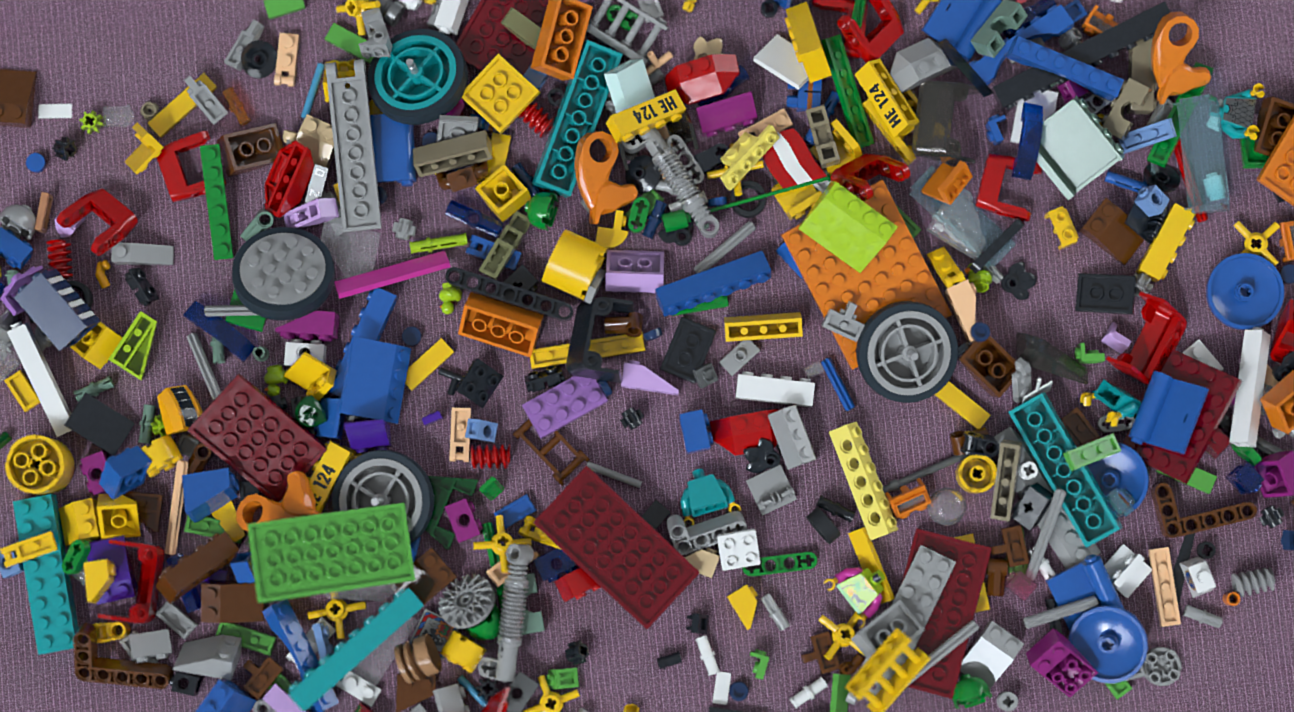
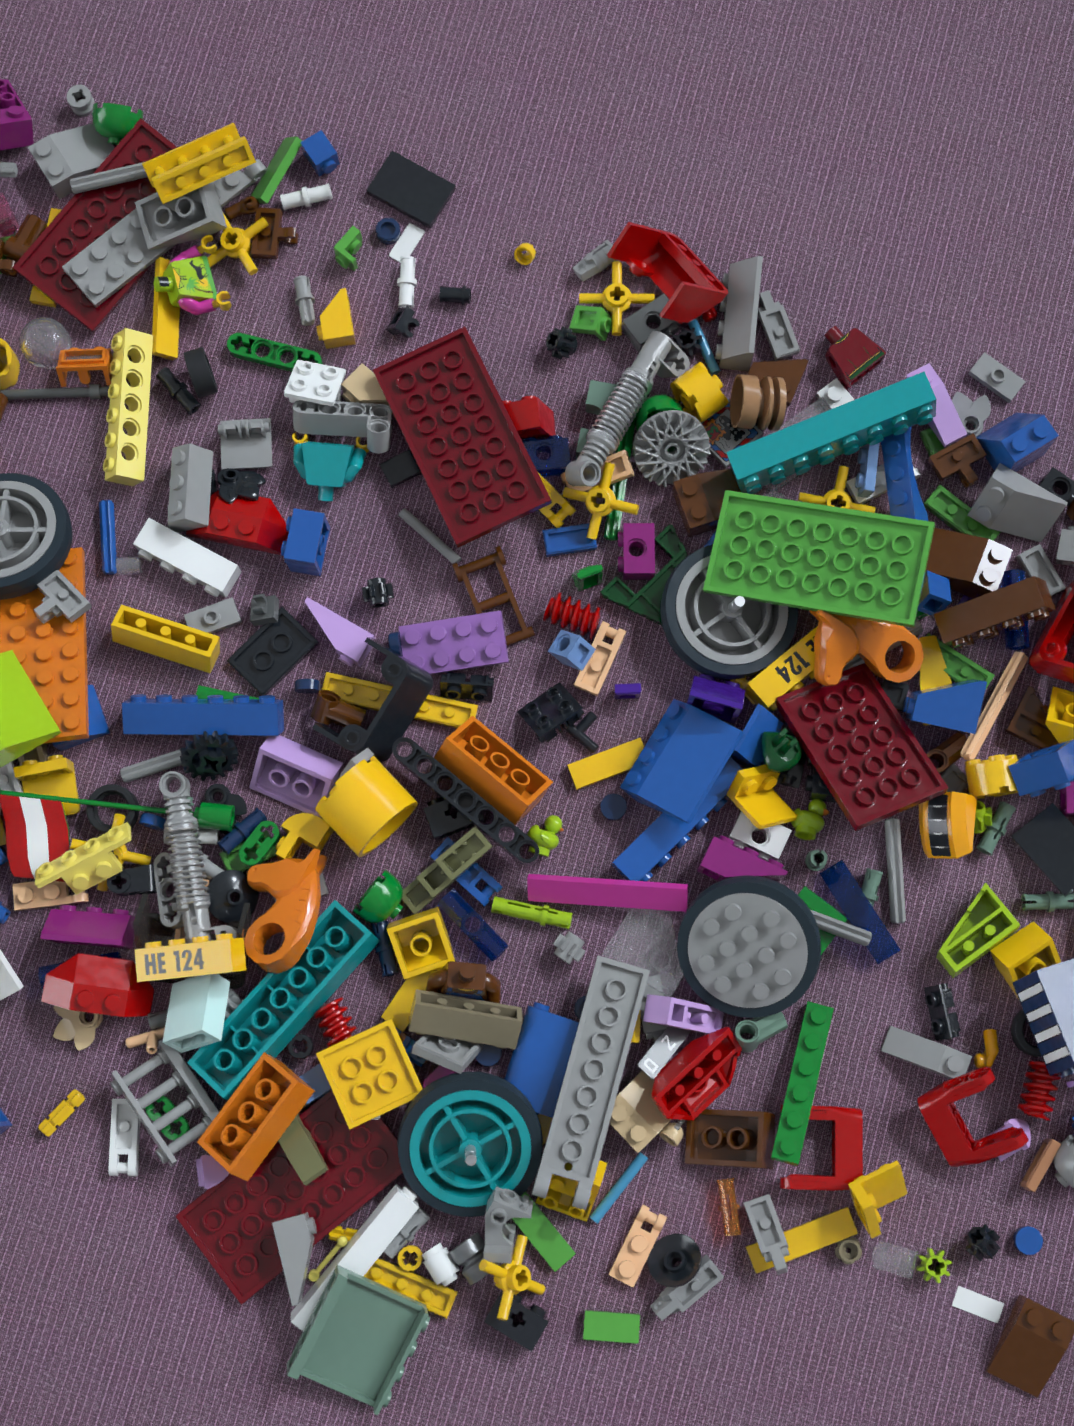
camera: 155 degrees left, 5 degrees down
none -> black gear [180,731,239,781]

